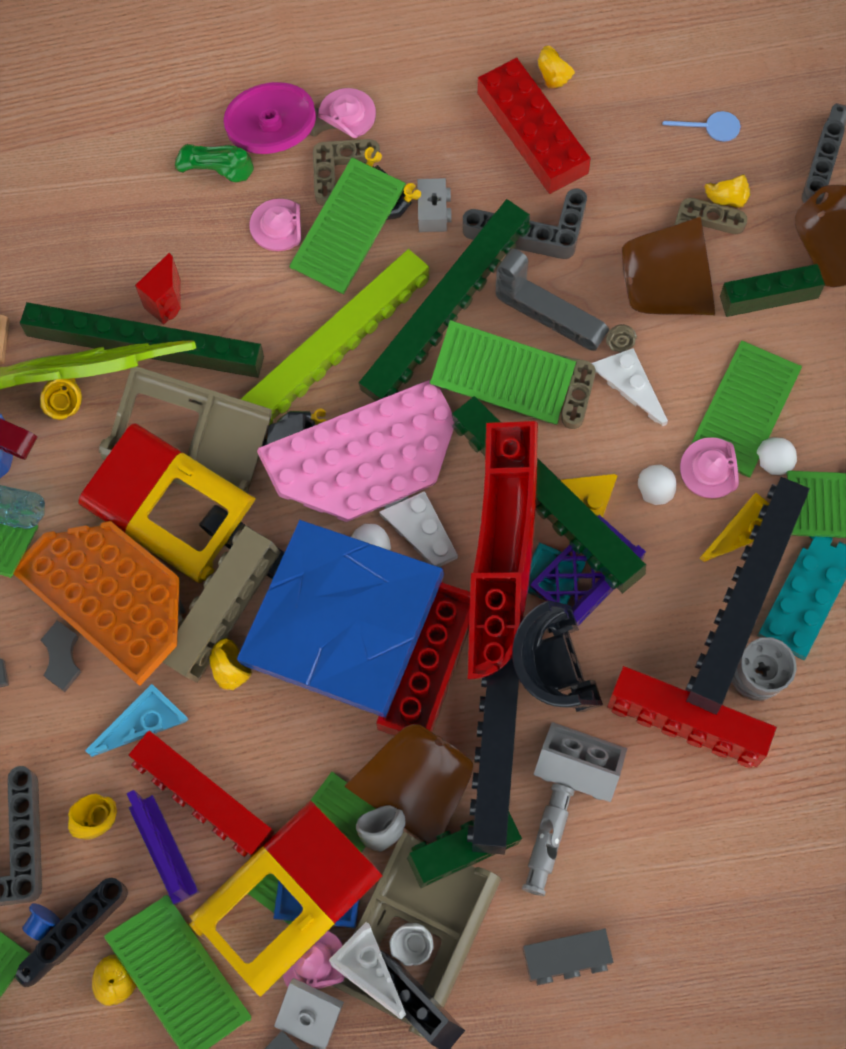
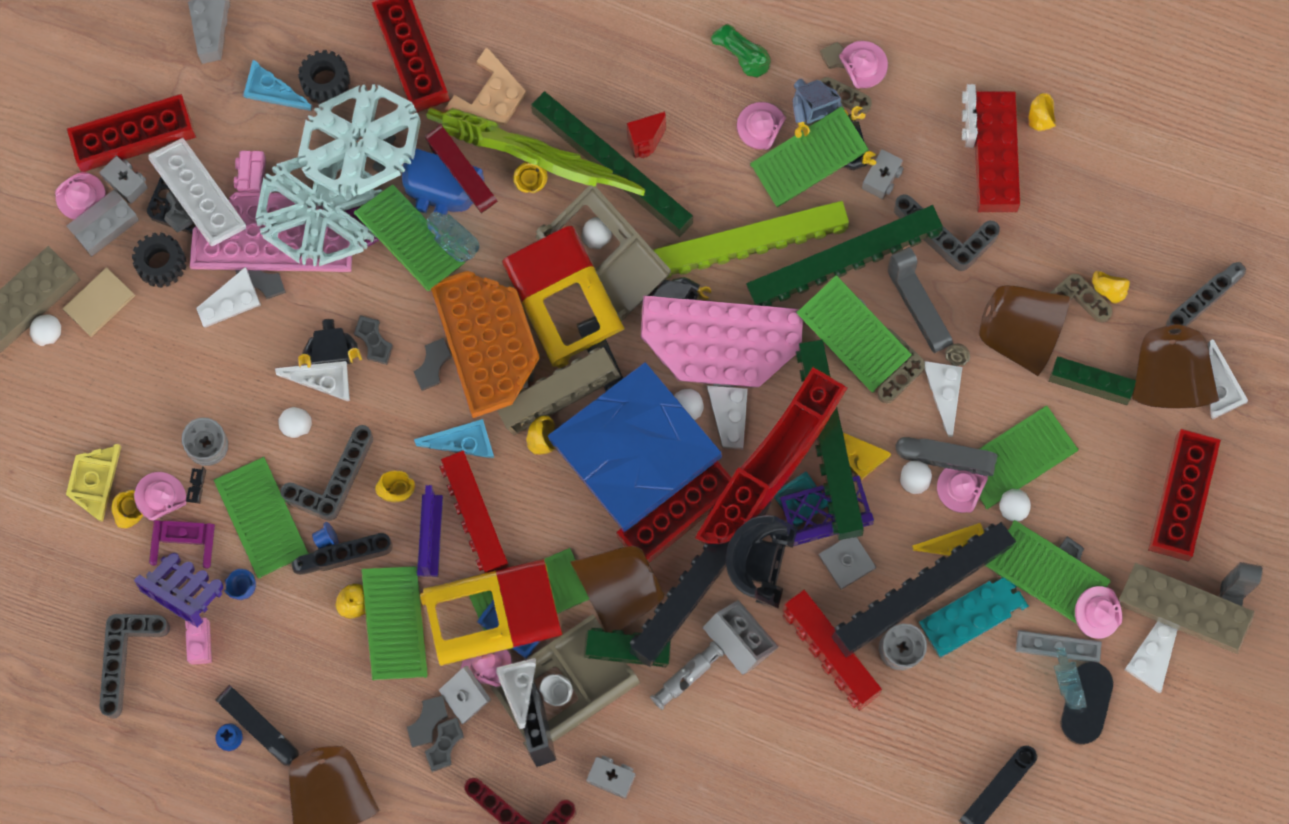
camera: 30 degrees right, 5 degrees up
dark pink dish [224,82,316,154] -> none
light grey hair [356,805,405,852] -> none
dark grey brick [523,928,614,986] -> none
light blue piece [662,111,741,142] -> none
none -> white hair [581,217,613,249]
none -> light grey brick [586,756,636,799]
none -> sand blue torso [792,79,848,138]
none -> light grey plate [818,537,876,590]
none -> dark grey piece [896,437,998,476]
none -> white wing [962,84,978,148]

